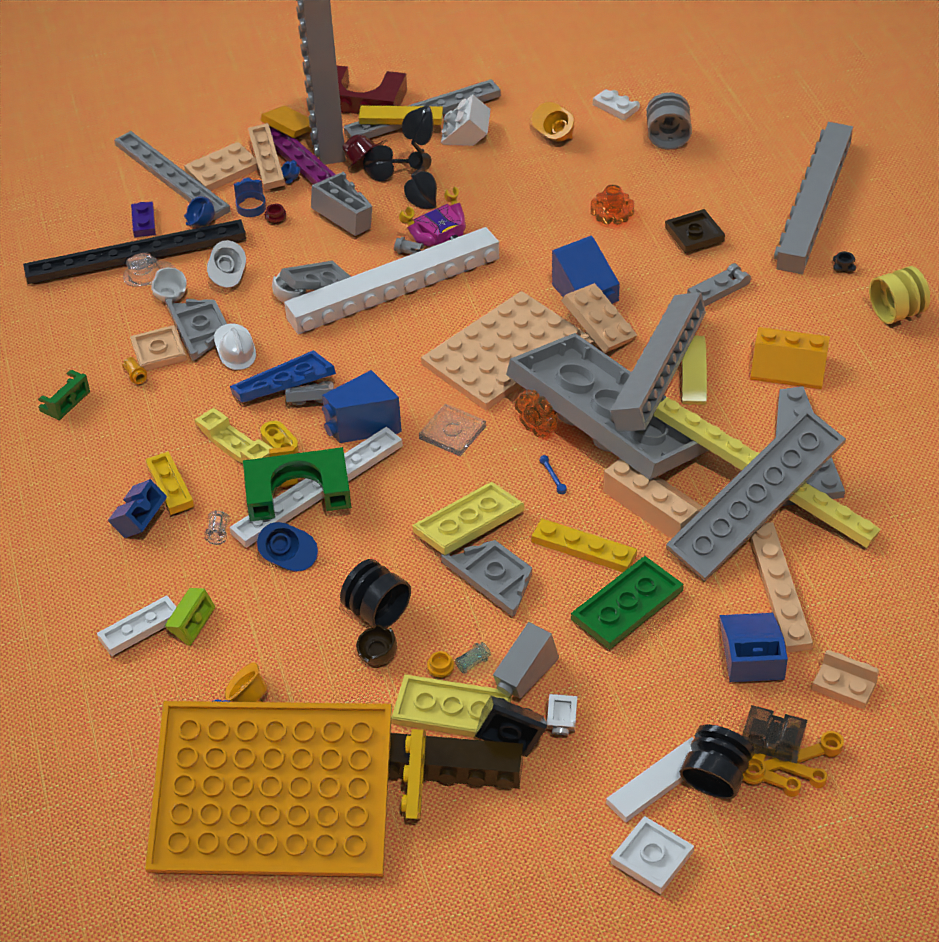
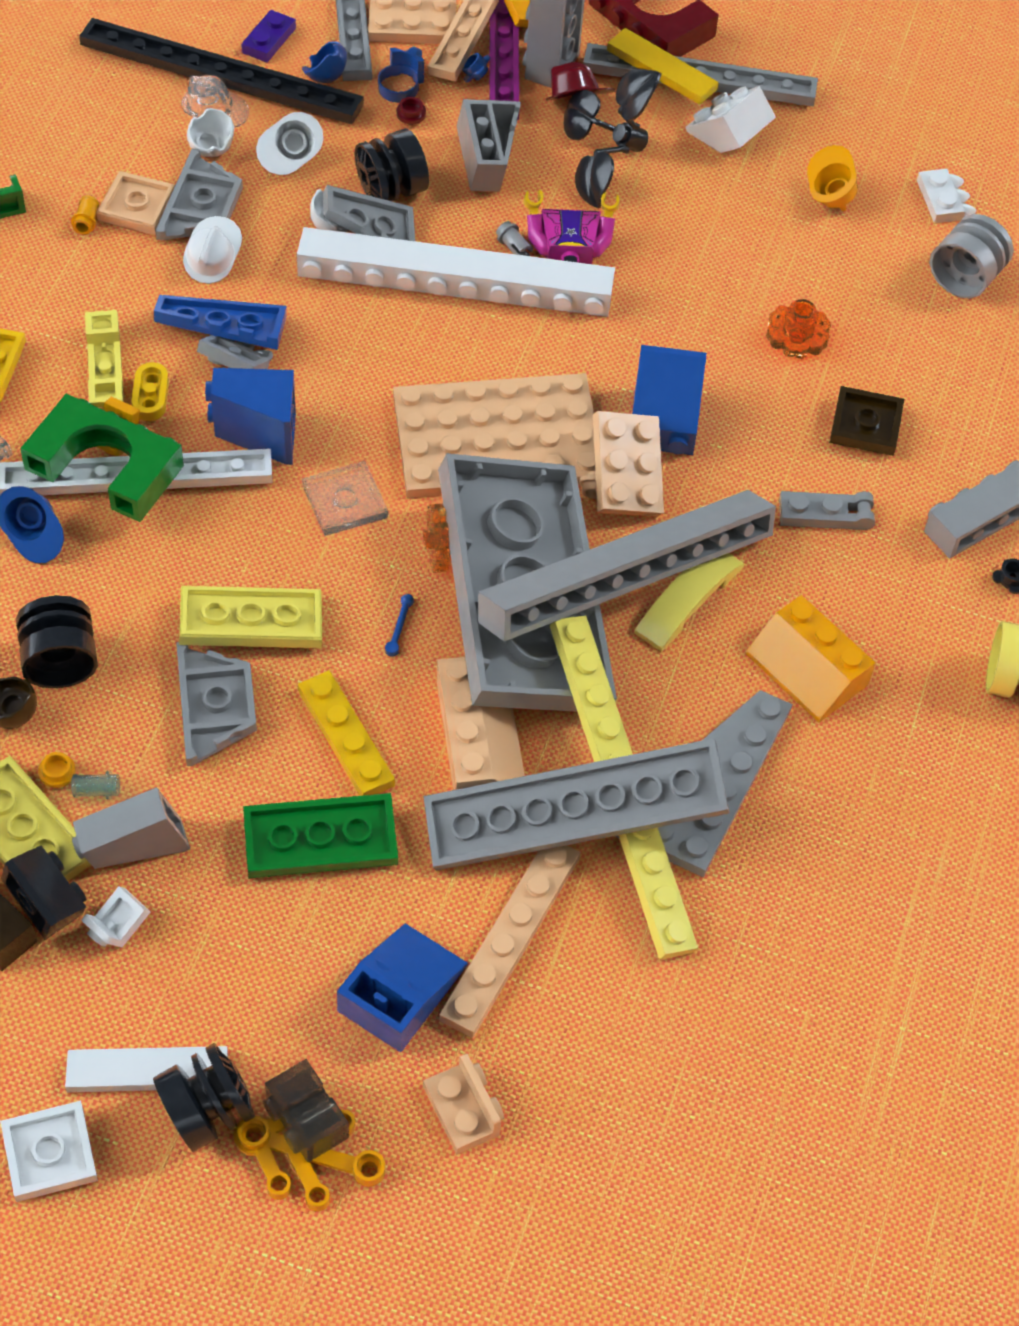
camera: 30 degrees right, 10 degrees up
none -> black wheel [354,128,429,202]

